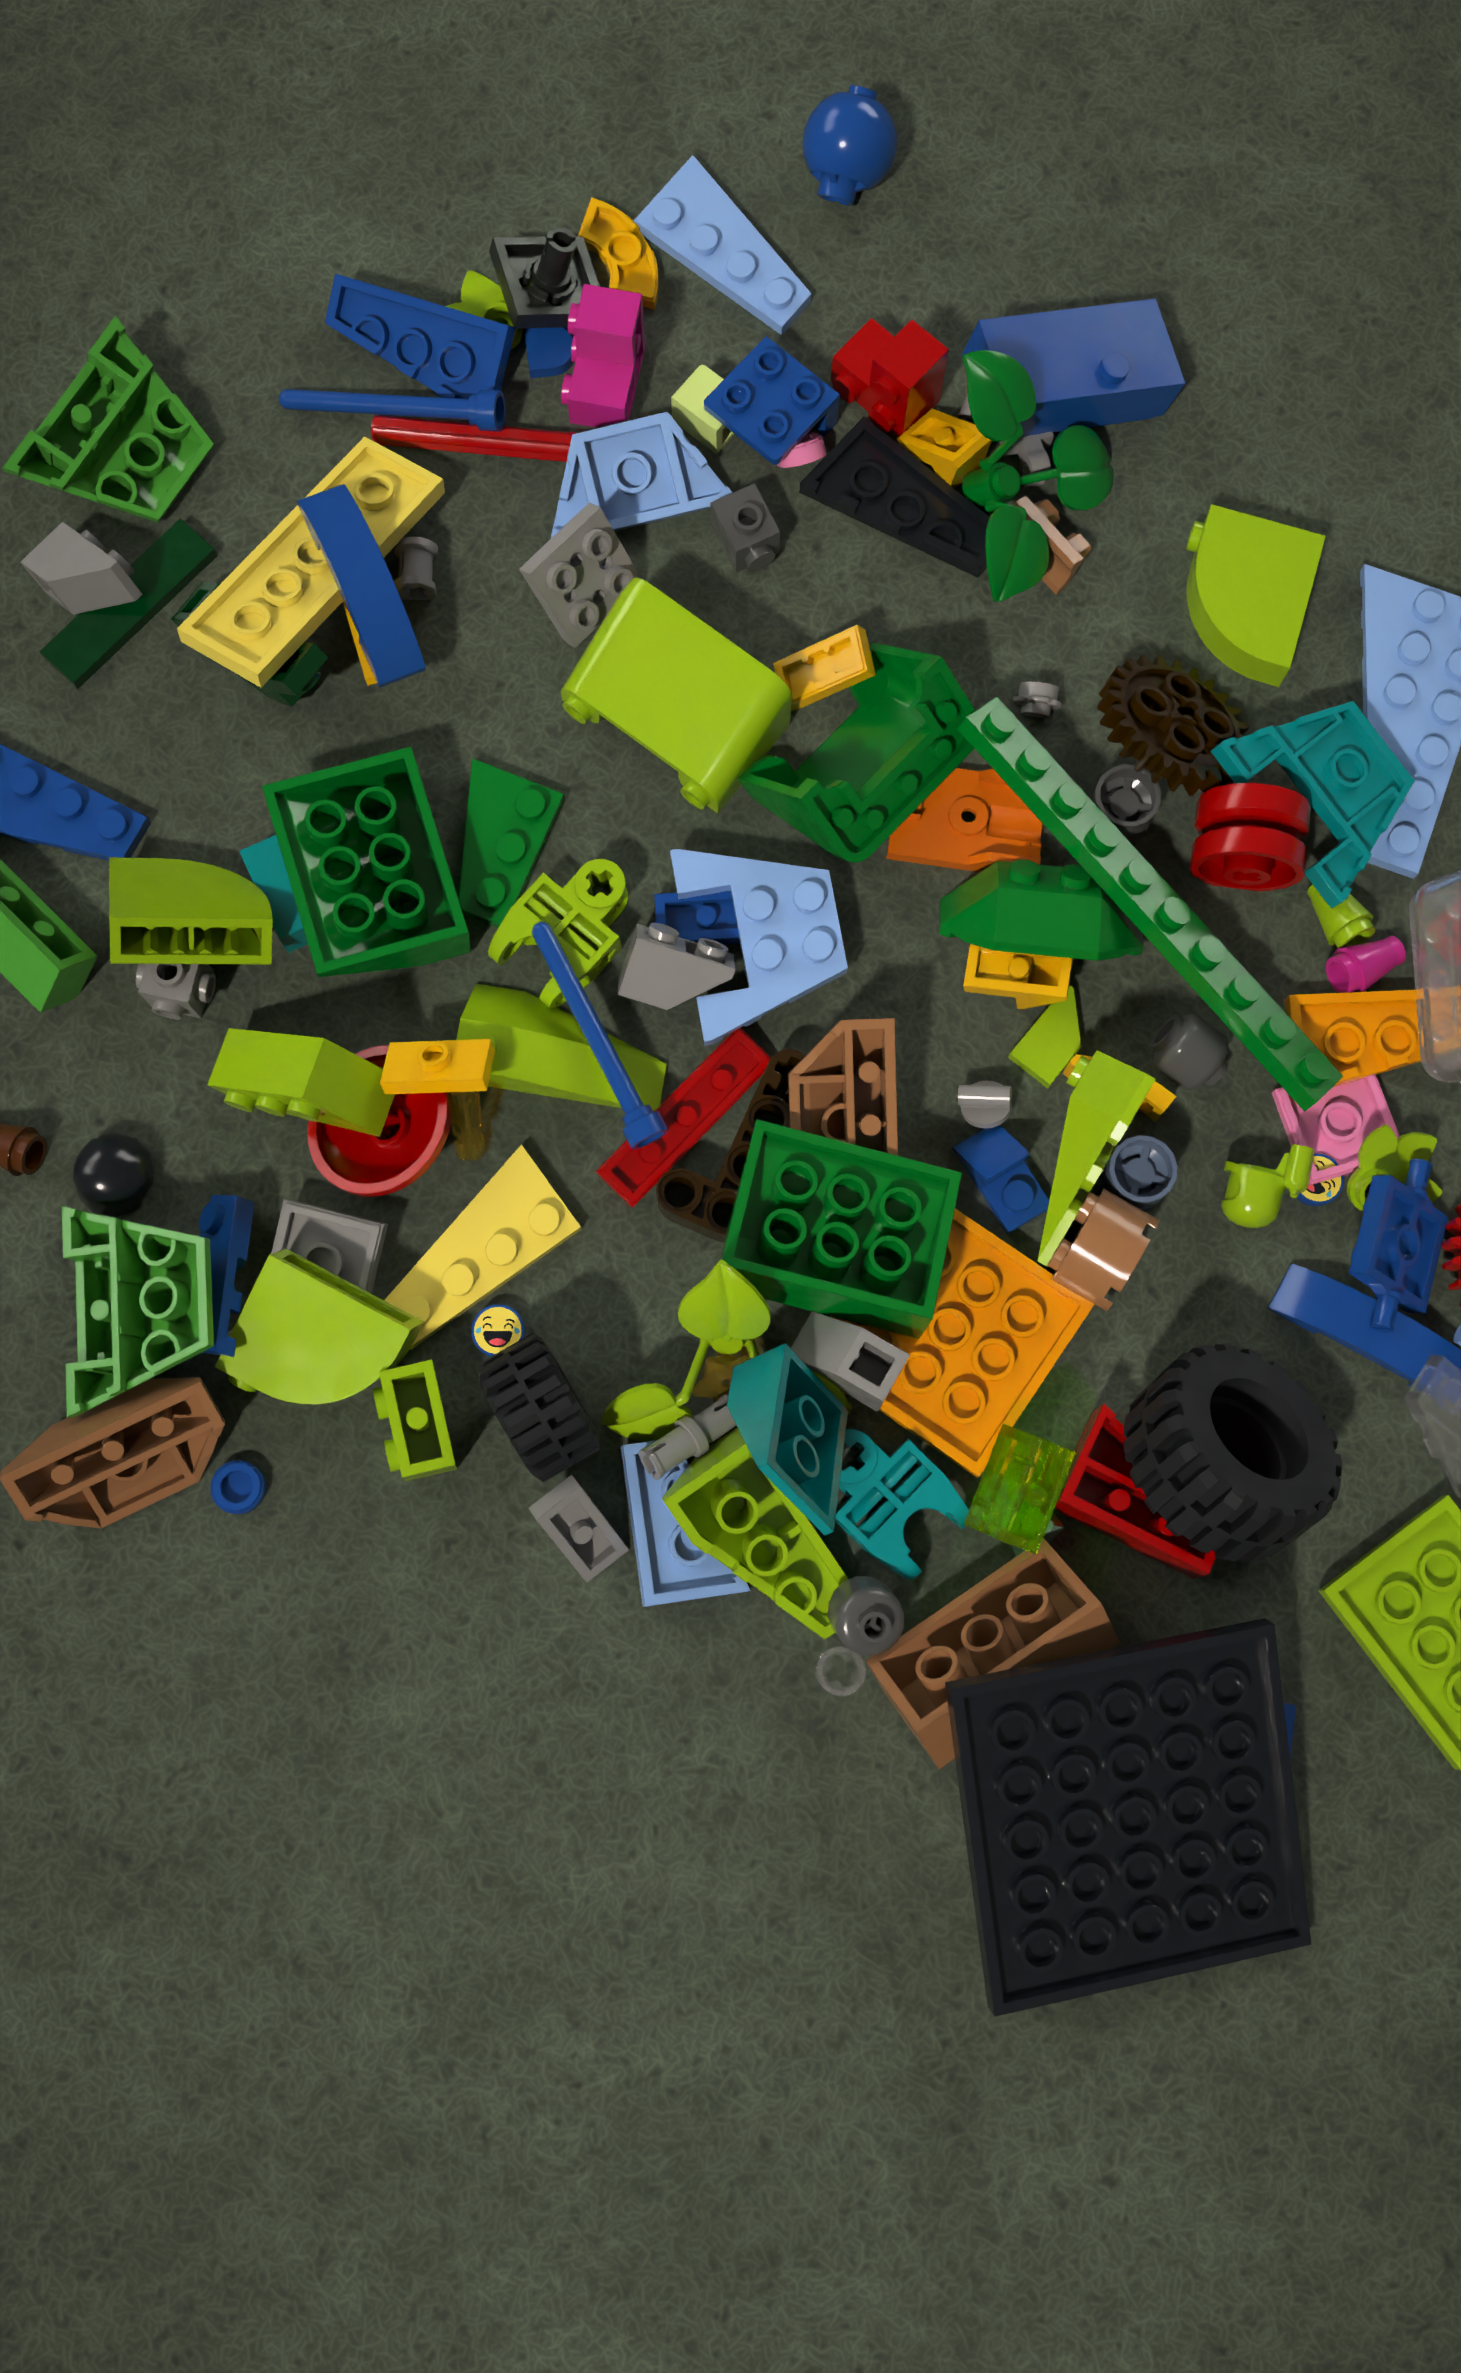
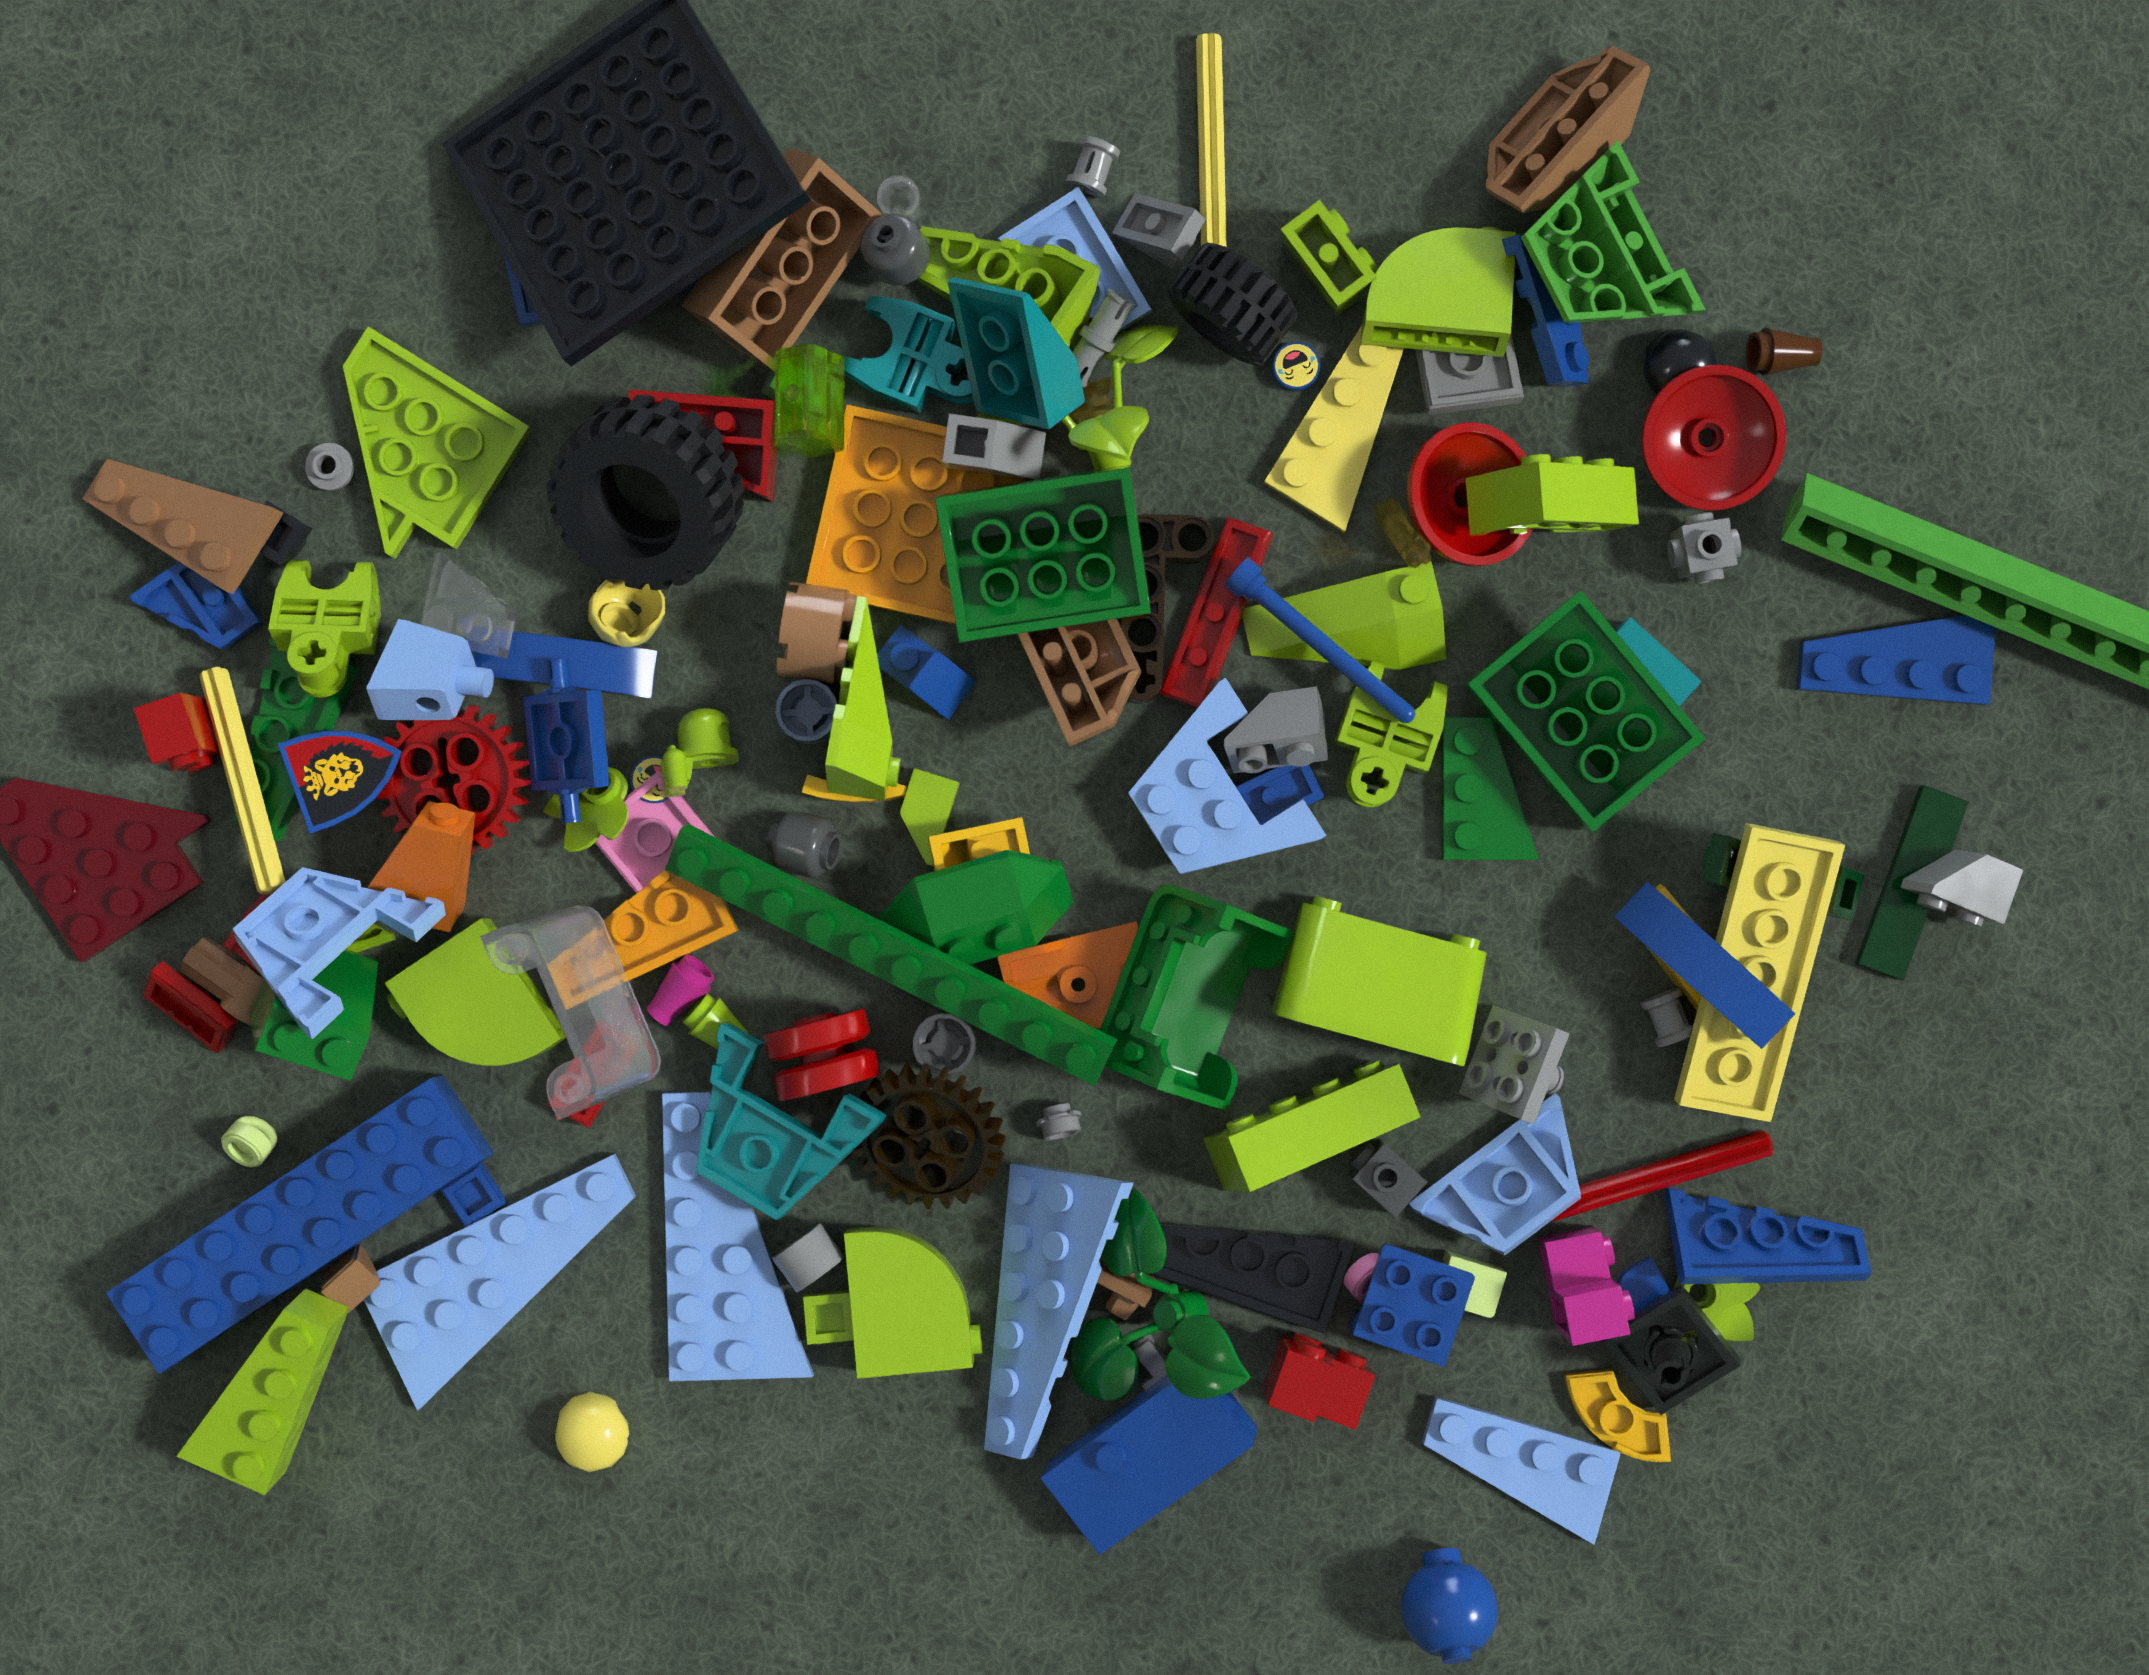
camera: 160 degrees right, 10 degrees up
bright green wedge [2,315,214,523] -> none
lime brick [109,857,273,965] -> none
blue tile [210,1460,267,1514] -> none
blue piece [279,389,506,432] -> none
yellow plate [380,1039,495,1094] -> none
yellow plate [773,625,876,711] -> none
yellow slope [897,409,992,489] -> none
light grey plate [958,1081,1012,1129] -> none
none -> light yellow hair [588,579,665,648]
none -> light grey piece [772,1223,845,1293]
none -> lime plate [803,1290,854,1345]
none -> light blue wing [984,1163,1133,1459]
none -> light grey bush [1065,136,1120,198]
none -> light yellow axle [1196,33,1227,247]
none -> lime wedge [1203,1059,1421,1192]
none -> red dish [1641,365,1787,510]

